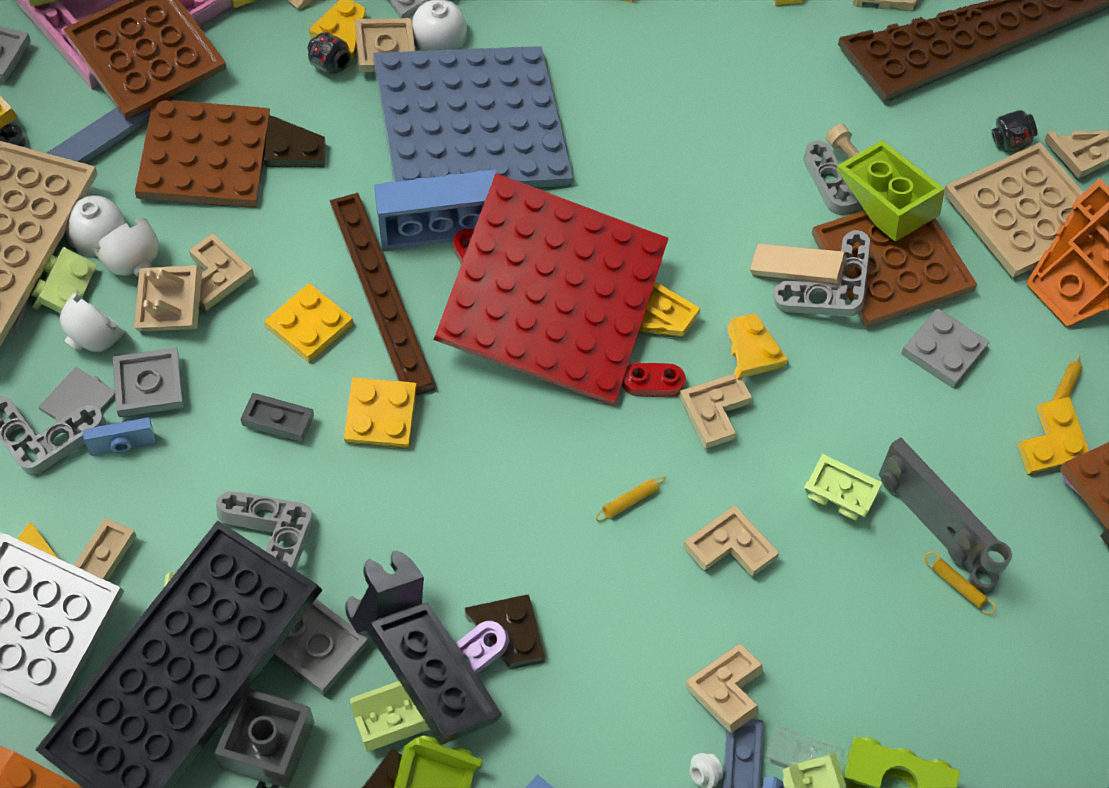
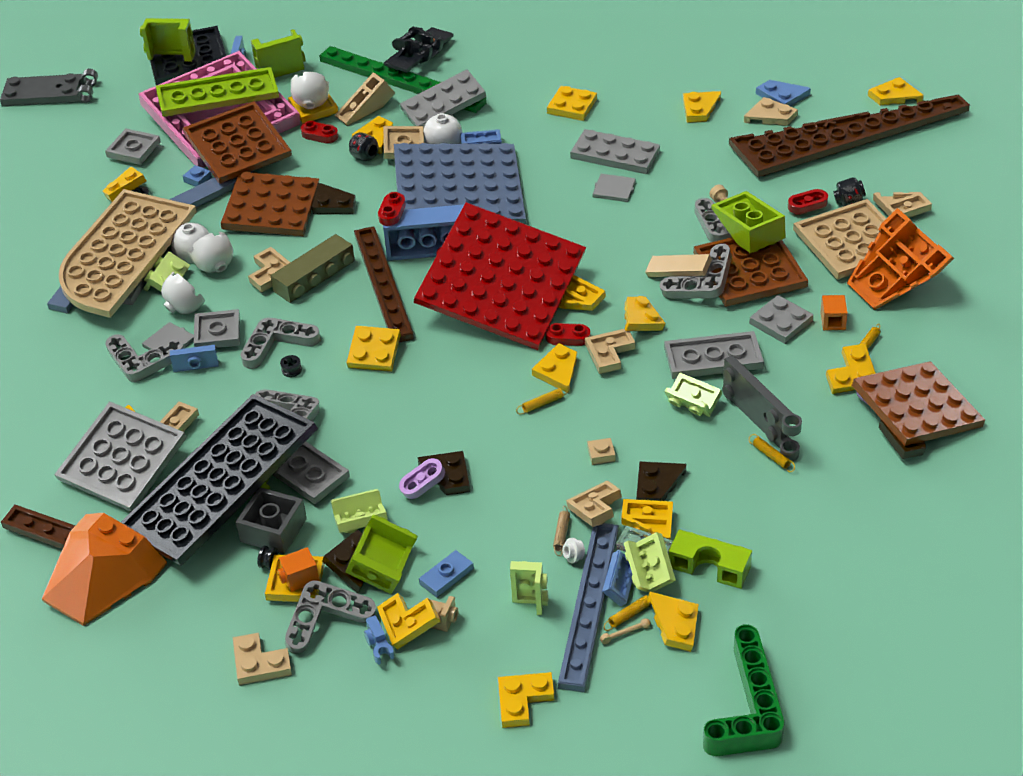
camera: 10 degrees right, 15 degrees down
tan plate [134,265,202,332] -> none
dark grey plate [240,392,314,442] -> none
yellow plate [264,283,354,363] -> none
black hinge [345,551,502,746] -> none
tan plate [683,505,779,577] -> none
none -> medium blue plate [183,165,212,187]
none -> light grey beam [241,318,320,369]
none -> olive brick [270,234,355,303]
none -> black bush [280,355,302,377]
none -> red plate [301,121,339,143]
none -> red plate [378,192,406,226]
none -> medium blue plate [460,129,502,144]
none -> yellow wing [532,343,577,392]
none -> tan piece [553,505,570,556]
none -> light grey plate [570,129,660,174]
none -> tan plate [587,438,616,465]
none -> light grey piece [592,174,636,202]
none -> yellow wing [621,499,673,545]
none -> dark brown wing [636,461,686,501]
none -> light grey plate [664,331,764,379]
none -> red plate [788,189,828,215]
none -> orange brick [820,295,848,330]

